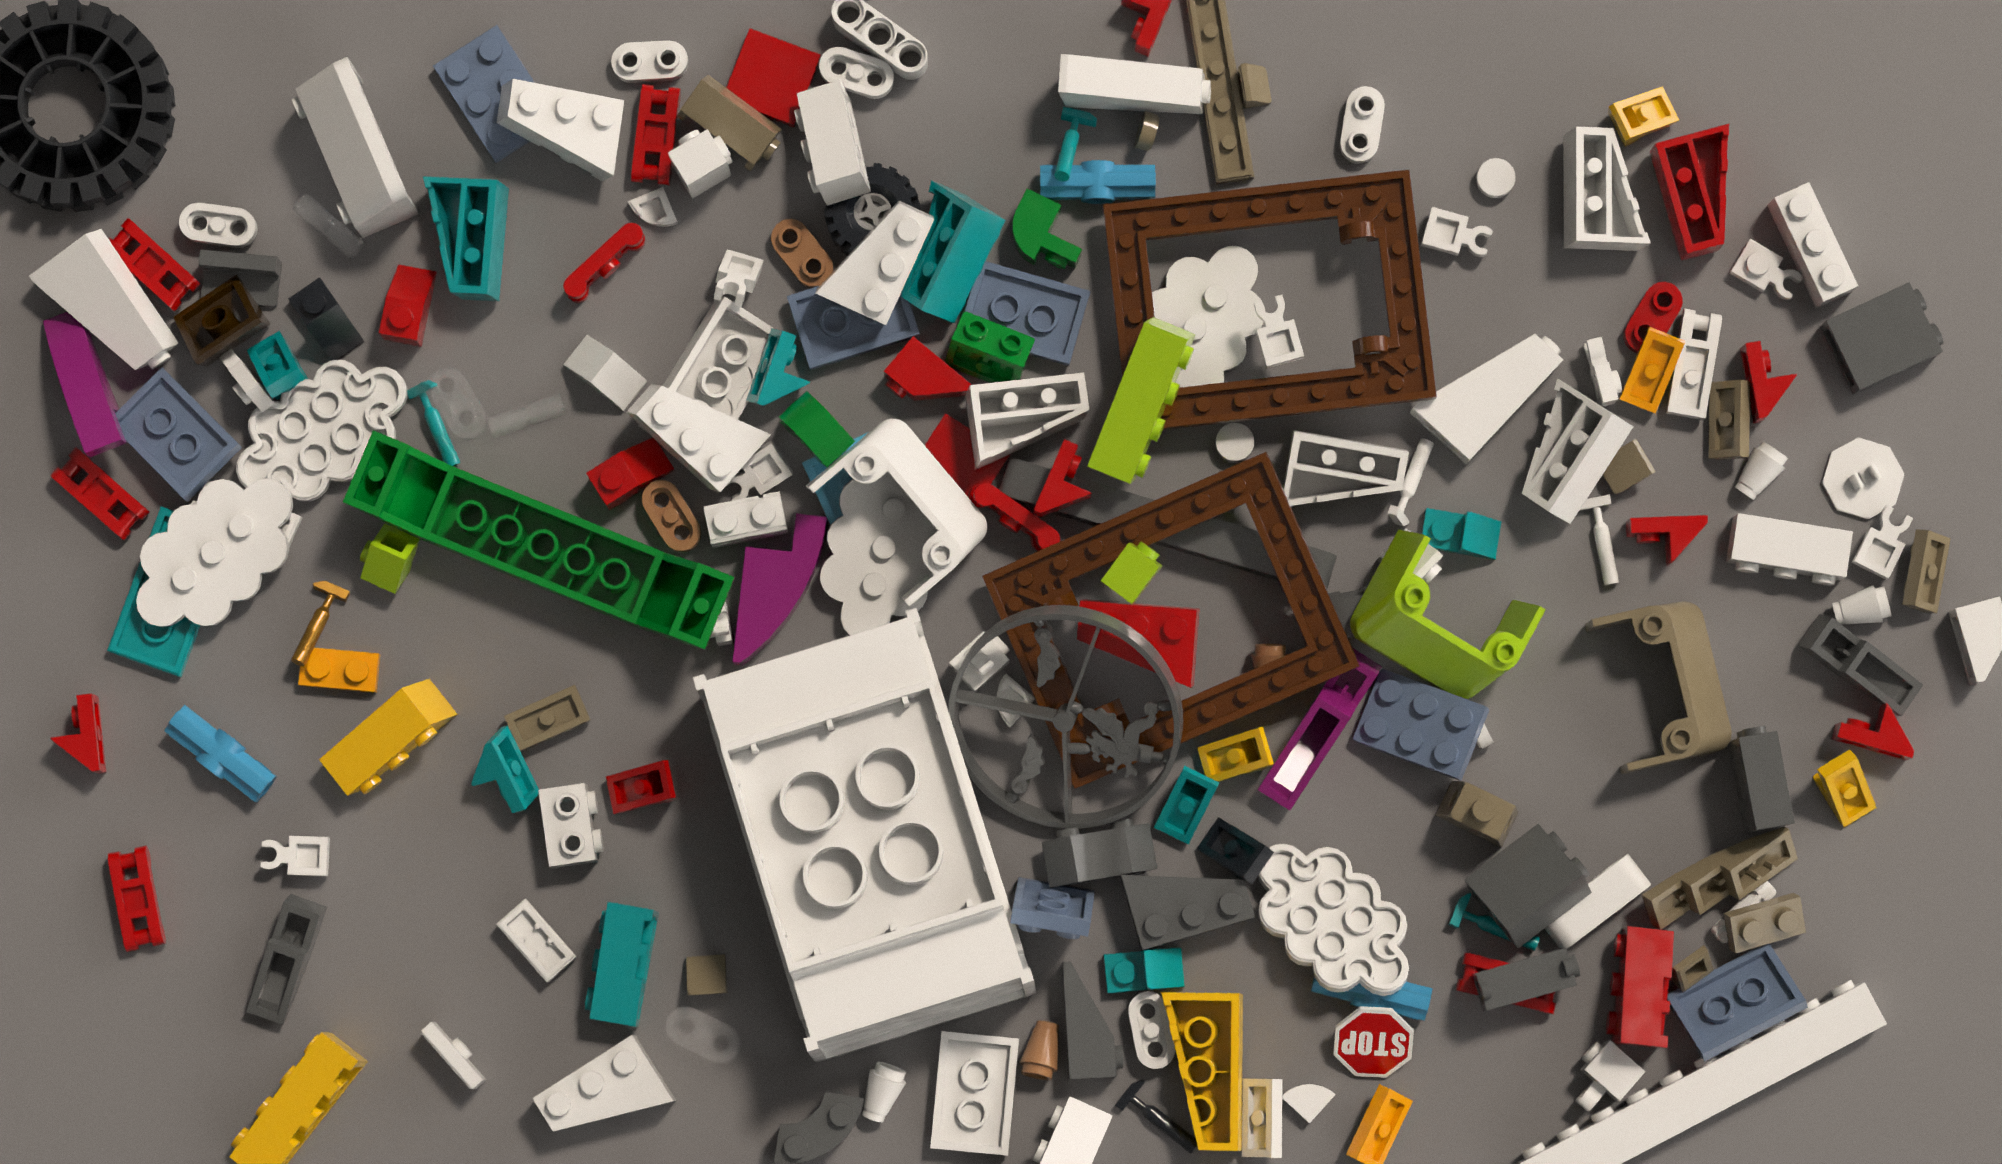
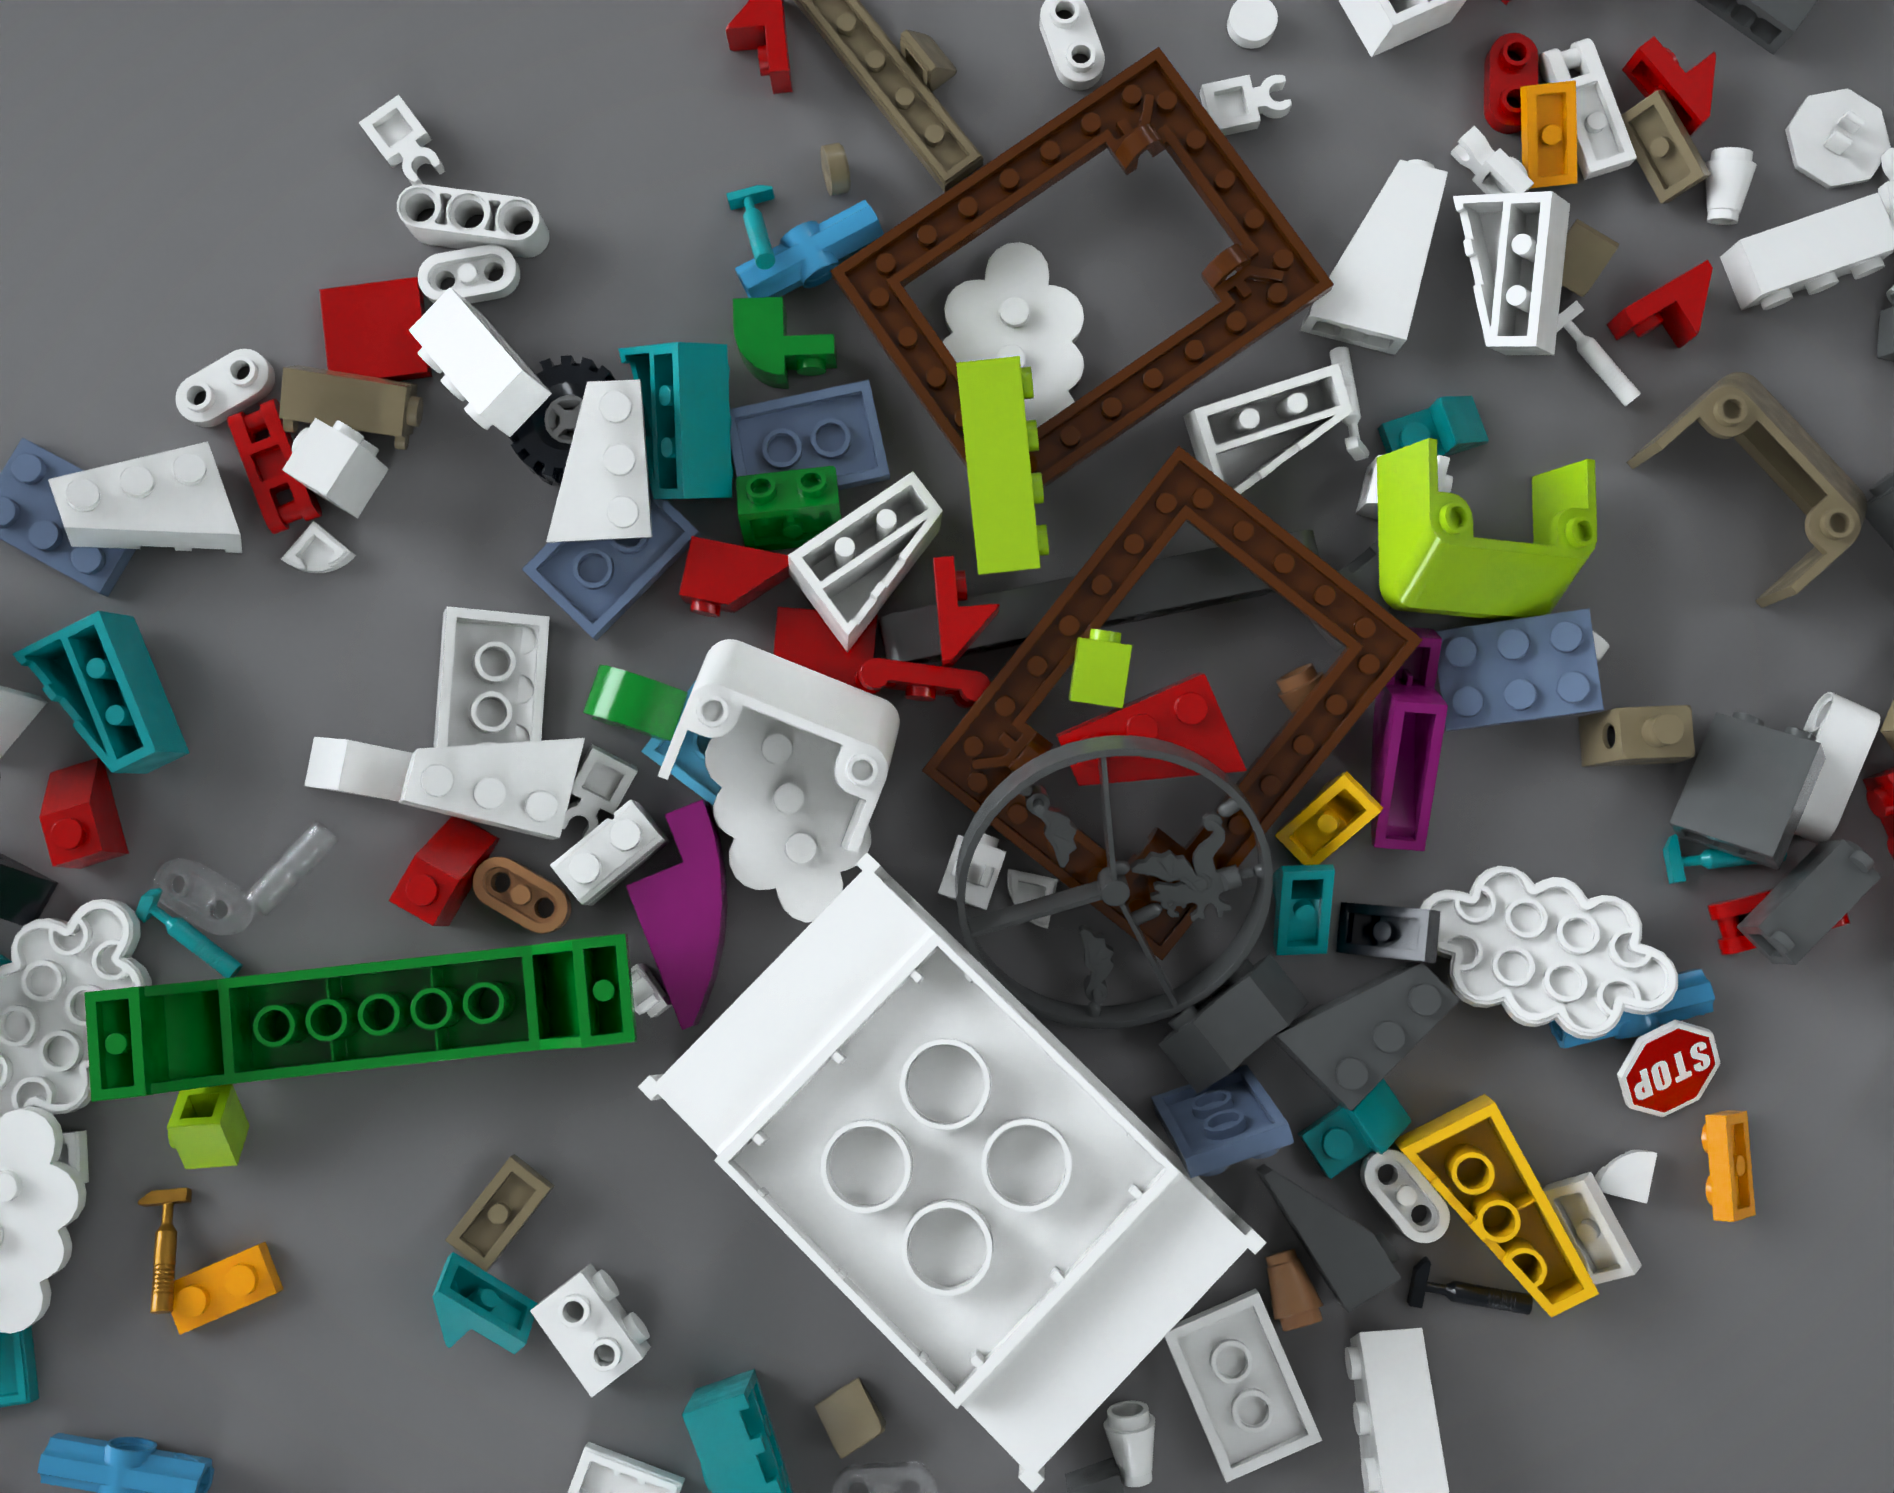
camera: 30 degrees left, 0 degrees up
yellow wedge [319,678,458,796] -> none
red plate [563,222,646,303] -> none
red slope [606,760,676,814] -> none
white plate [713,249,764,307] -> none
teal slope [746,328,810,406] -> none
medium nougat plate [771,219,833,288] -> none
white slope [1058,54,1211,114] -> none
white tile [1215,423,1254,463] -> none
white plate [1254,295,1304,368] -> none

